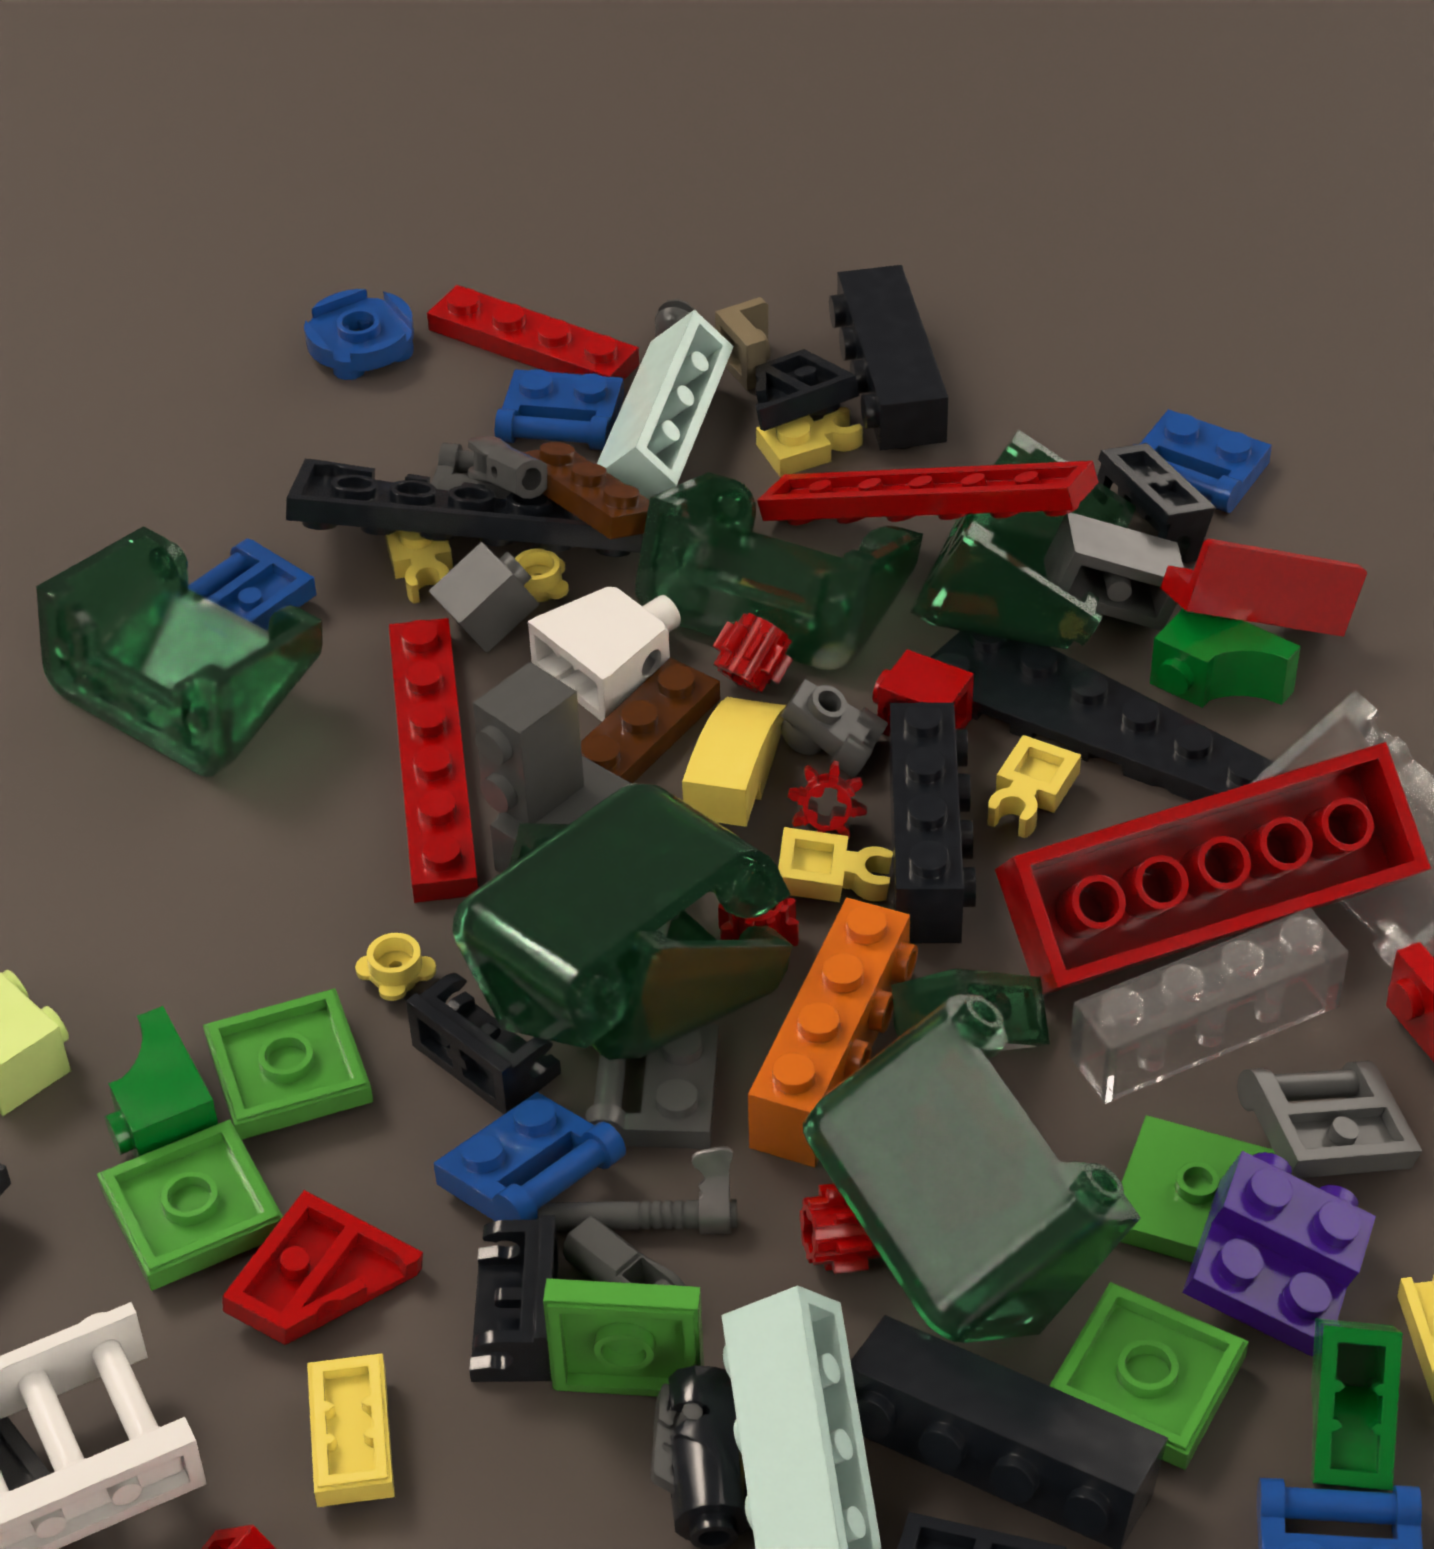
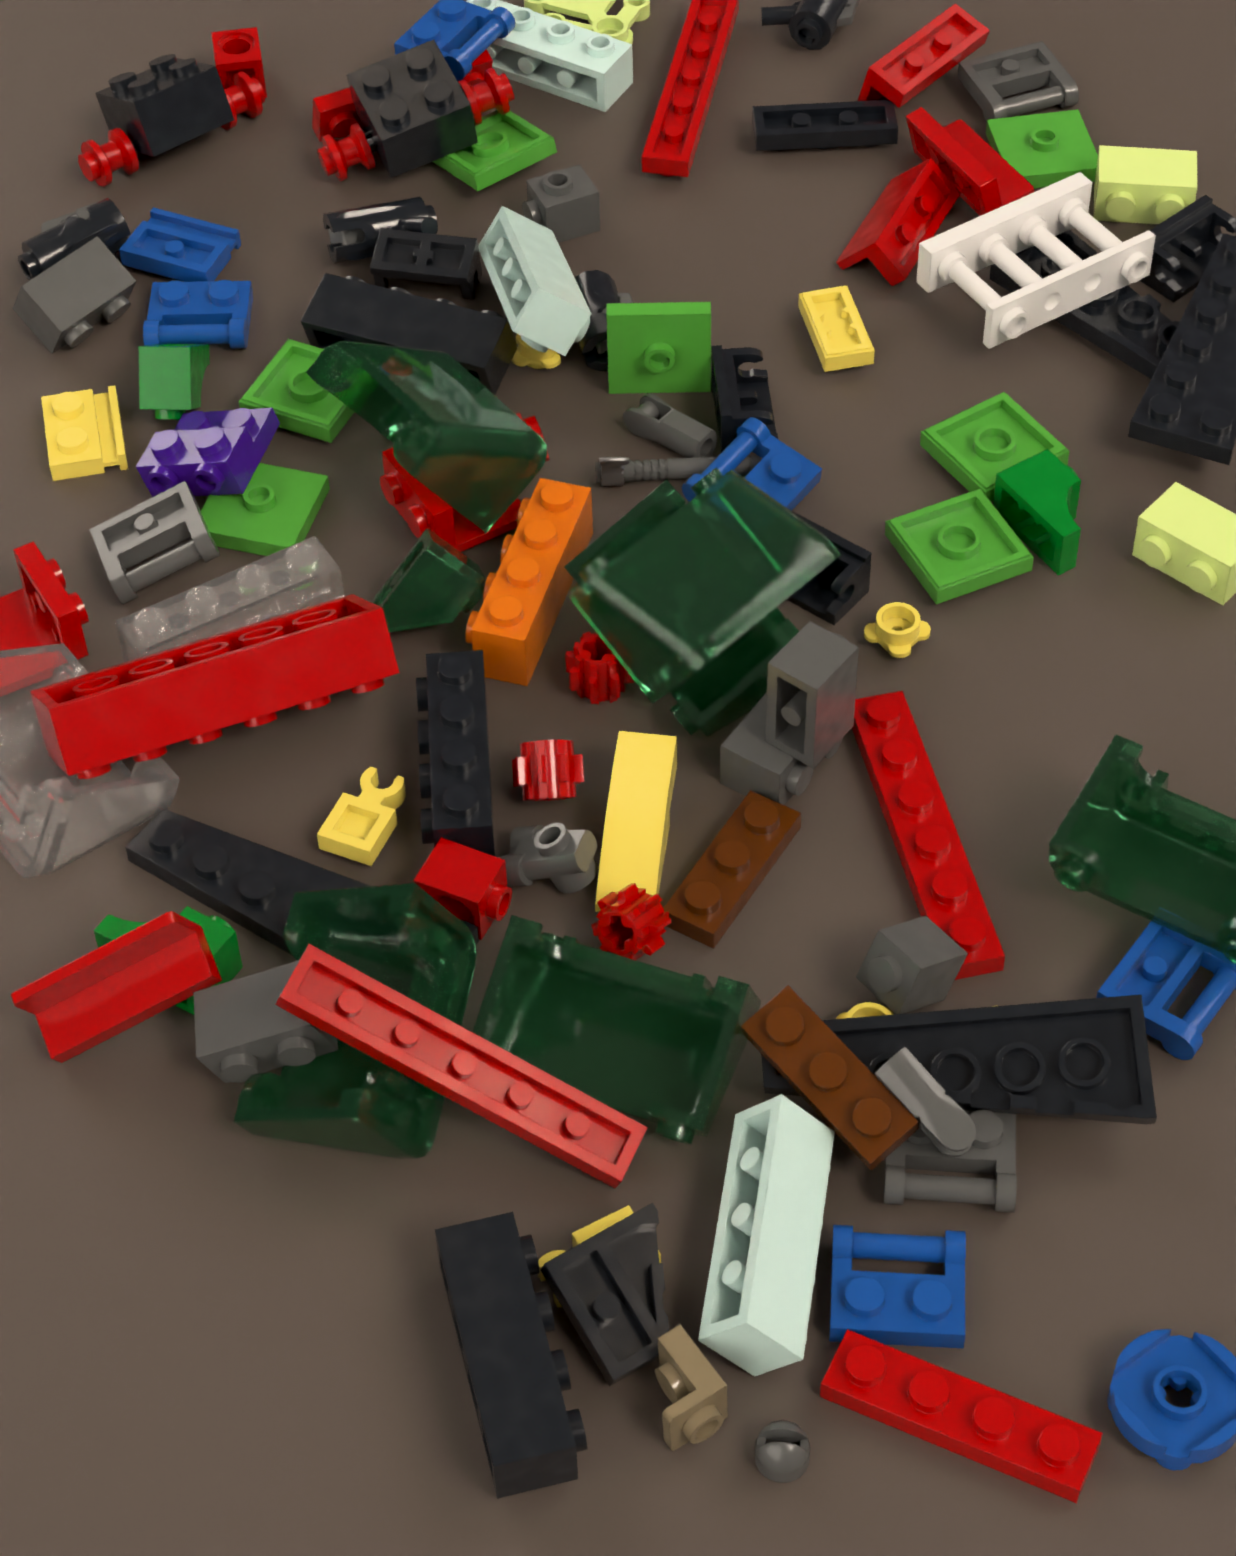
camera: 175 degrees right, 5 degrees up
red wing [222,1190,423,1345] -> none
white torso [528,587,681,721] -> none
light yellow plate [775,827,893,903] -> none
black hinge [1094,443,1216,563] -> none
blue plate [1133,409,1272,513] -> none

